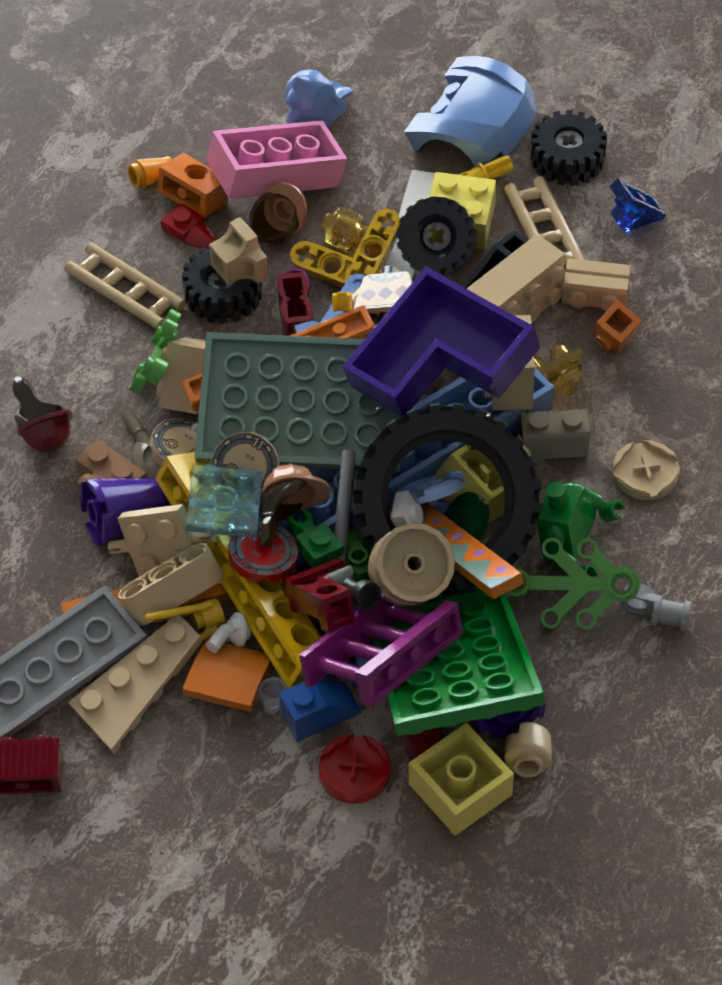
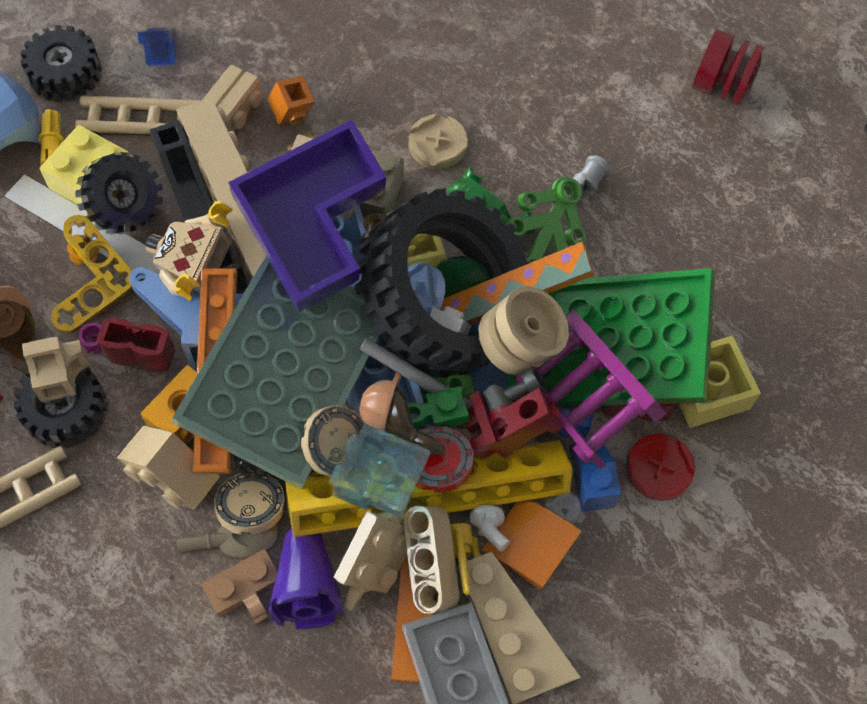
camera: 75 degrees left, 10 degrees up
piece [12,376,73,452] -> none
bright green plant [128,308,181,395] -> none
clear yellow head [321,207,369,252] -> none

